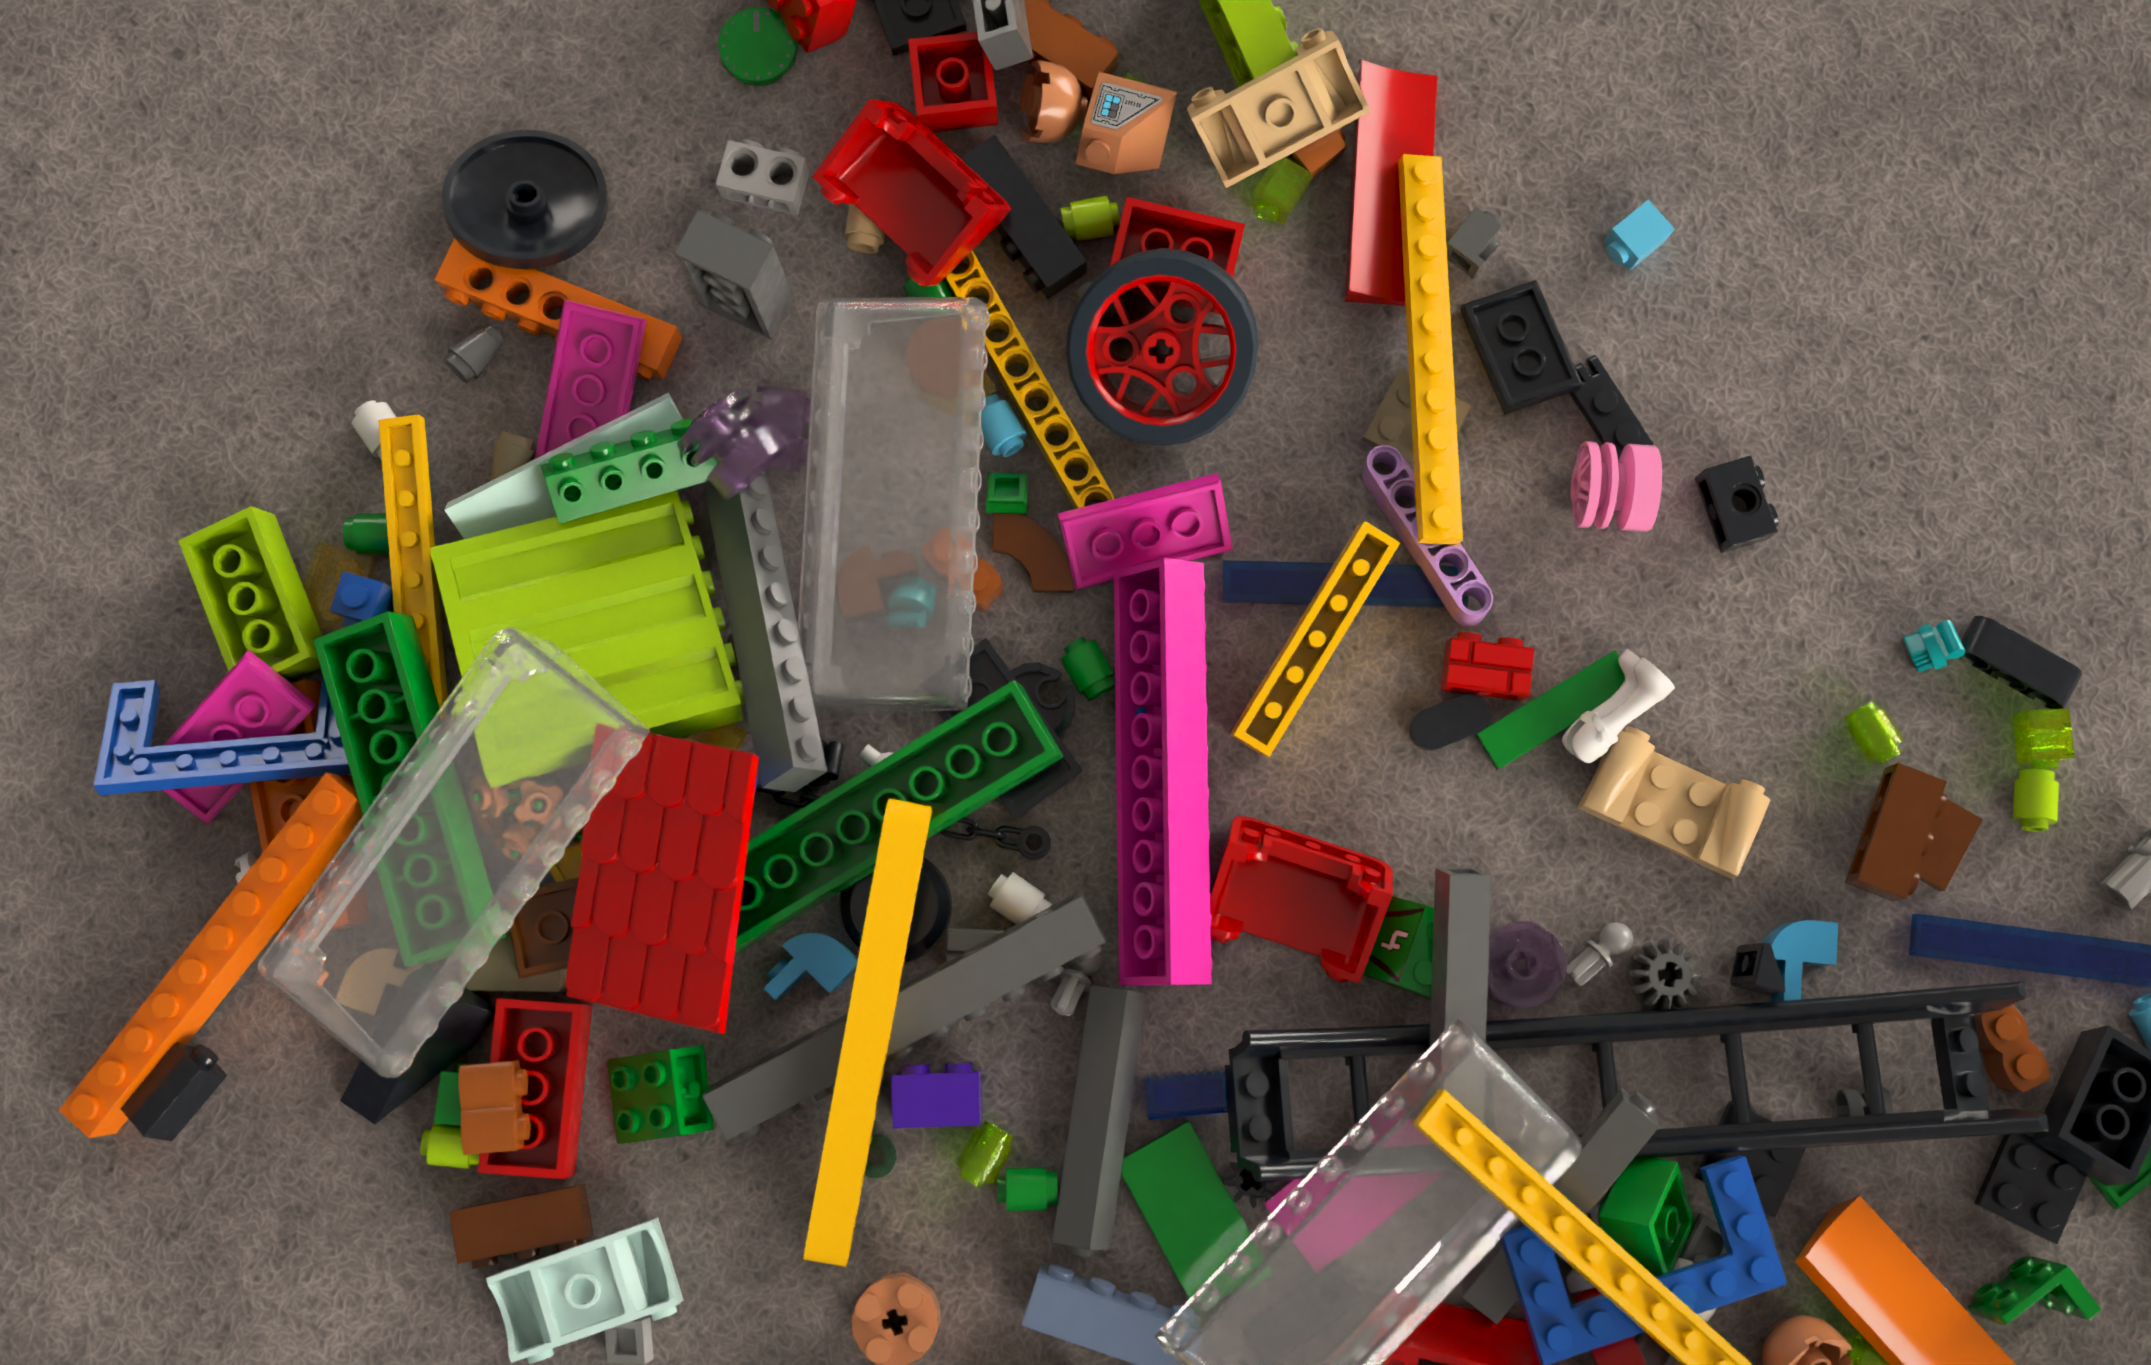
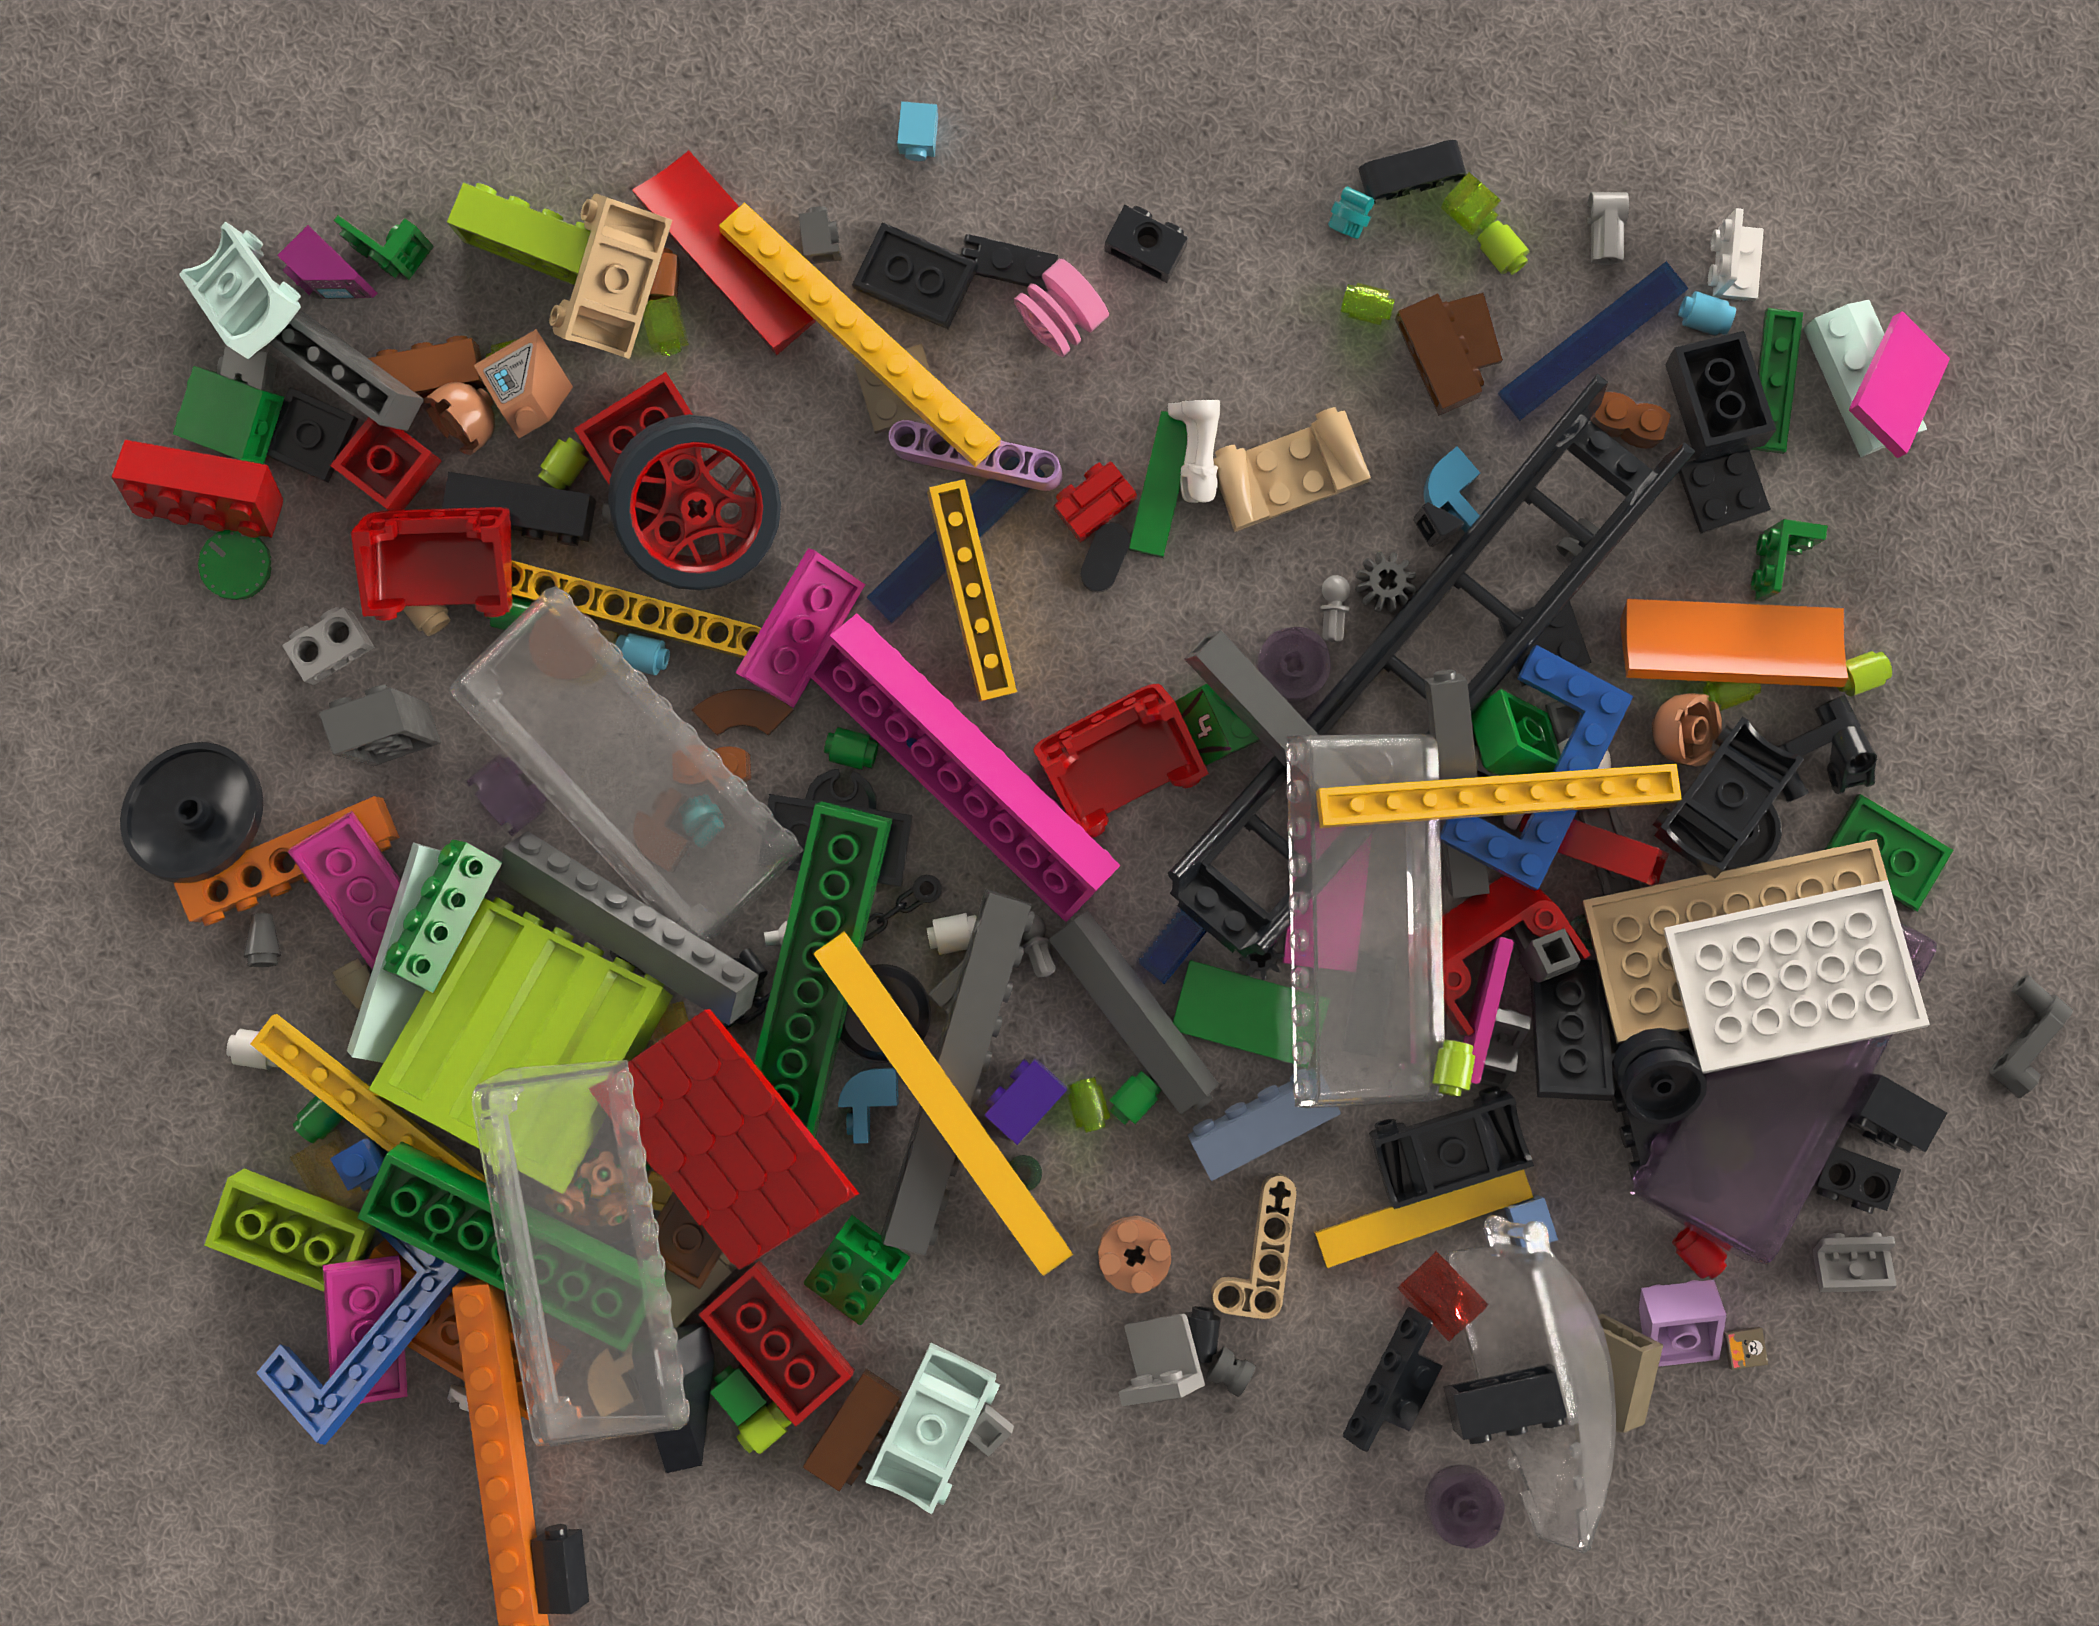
camera: 40 degrees left, 5 degrees up
dark orange brick [459,1060,530,1155] -> none
clear purple wheel [677,388,792,501] -> none
green tile [986,472,1028,514] -> none

